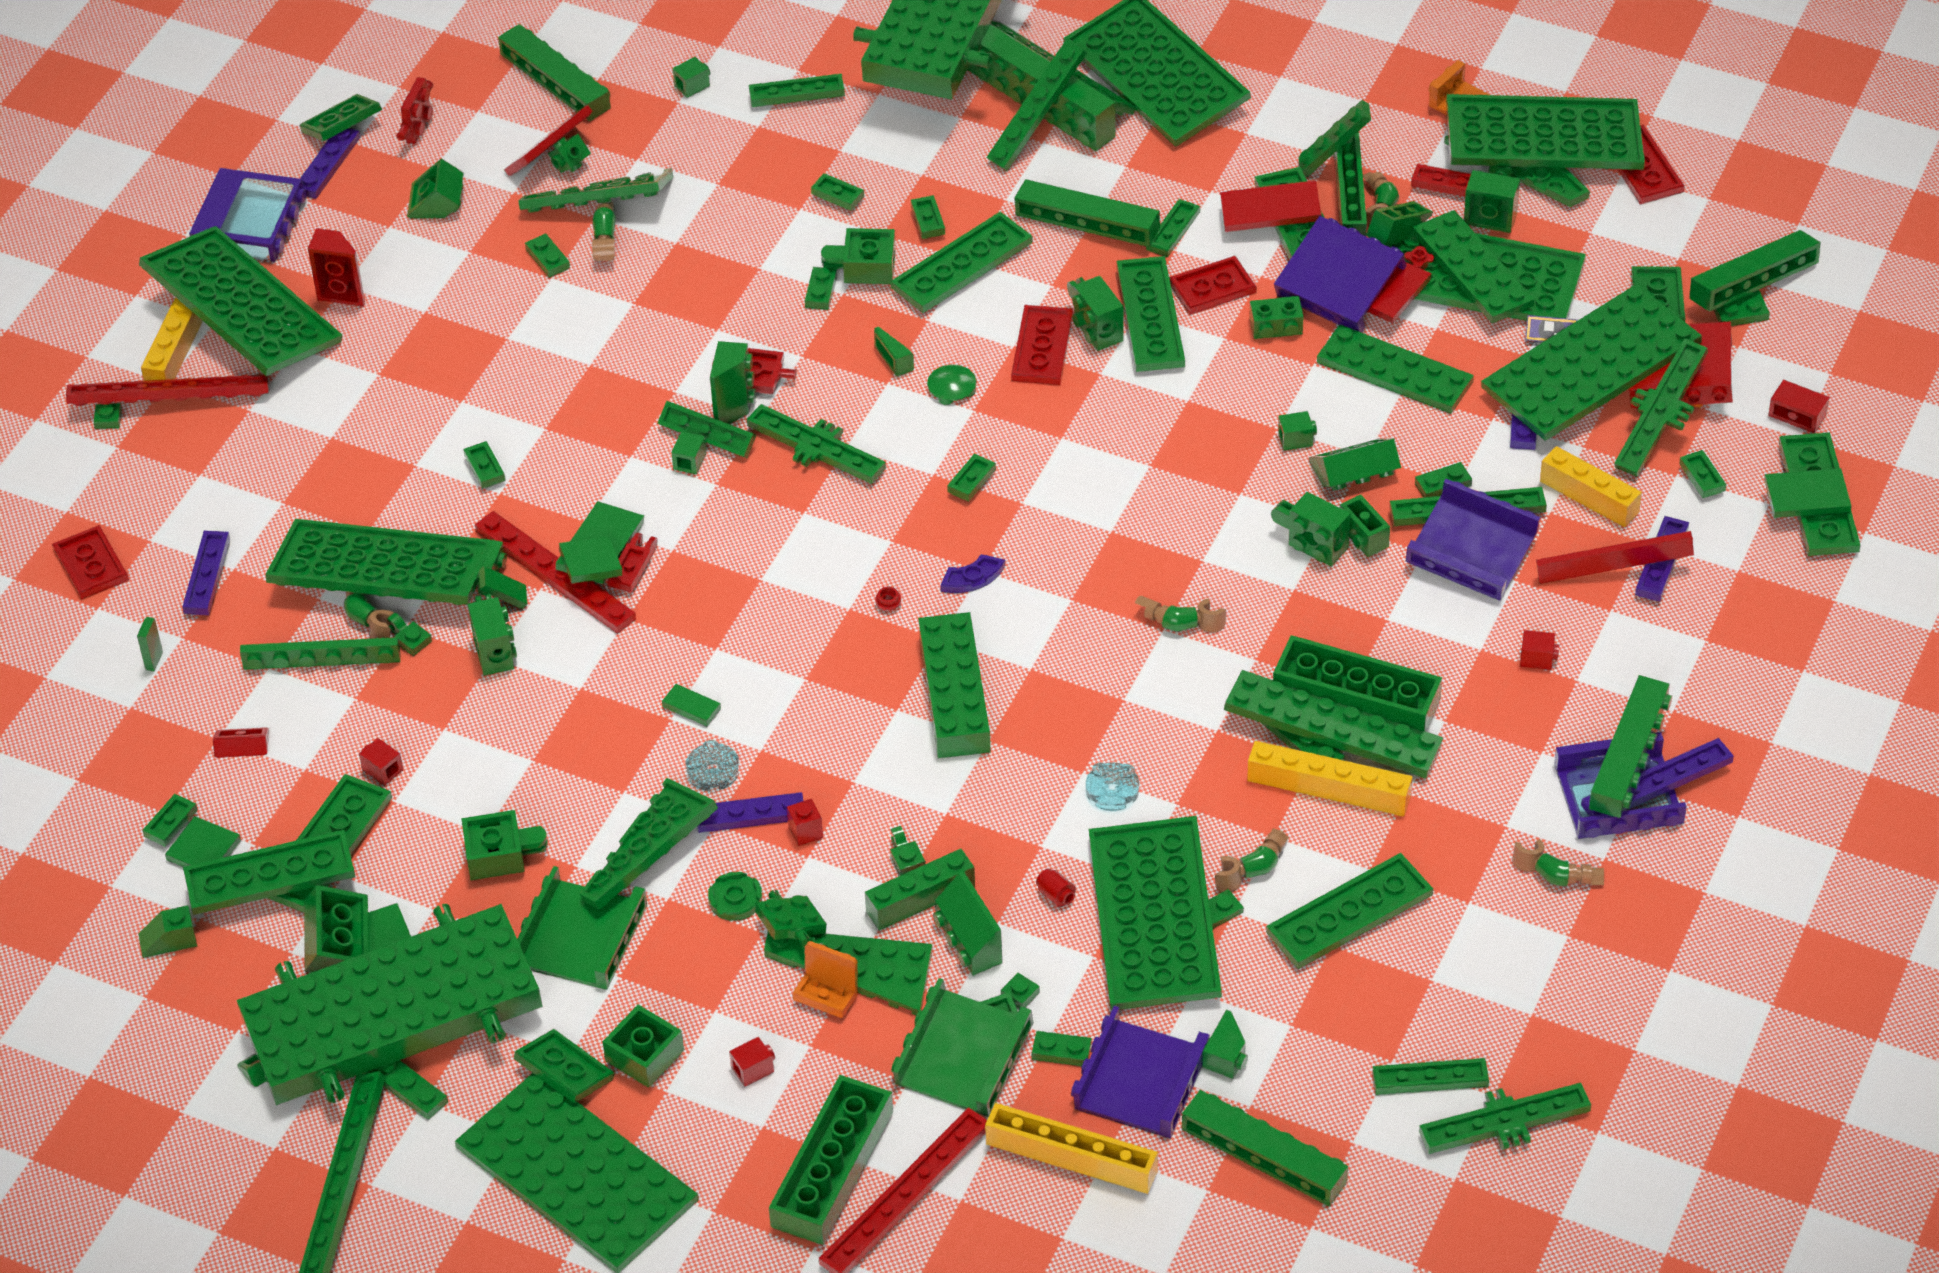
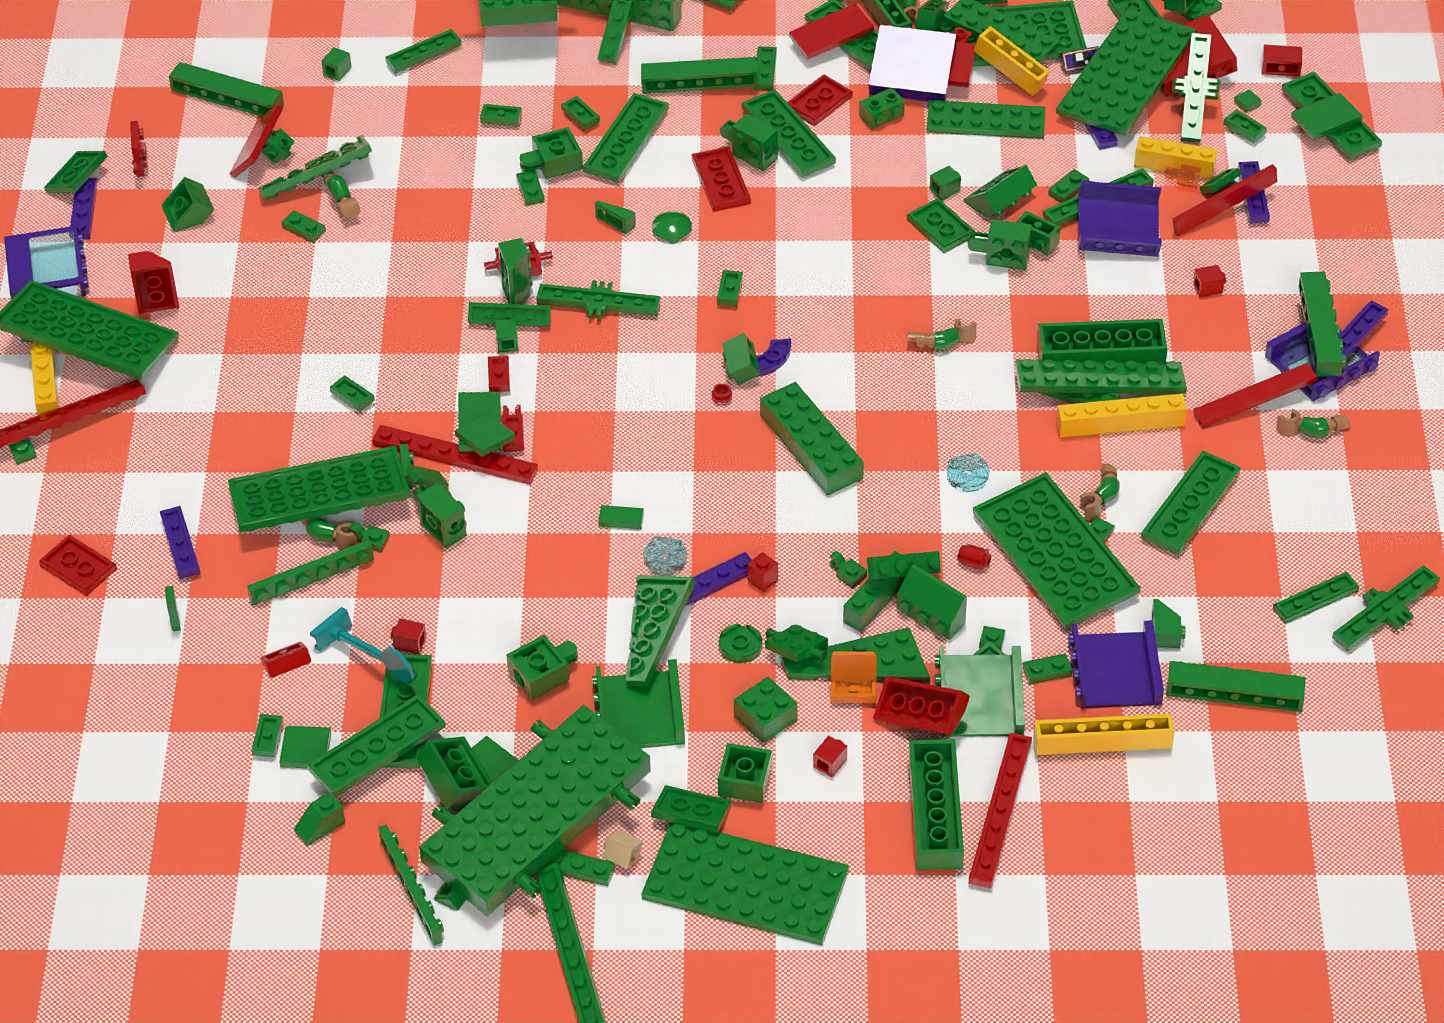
camera: 25 degrees left, 0 degrees up
none -> teal piece [310,607,415,684]
none -> green plate [378,824,444,946]
none -> red plate [488,355,510,392]
none -> tan brick [603,830,643,869]
none -> green brick [722,333,761,385]
none -> green brick [733,676,798,743]
none -> green plate [867,551,941,579]
none -> red slope [873,676,970,735]
none -> green tile [907,198,976,253]
none -> yellow brick [973,26,1050,96]
none -> clear orange plate [1165,164,1201,189]
none -> red tile [1193,363,1317,428]
none -> green tile [1200,168,1242,194]
none -> green tile [1234,89,1262,112]

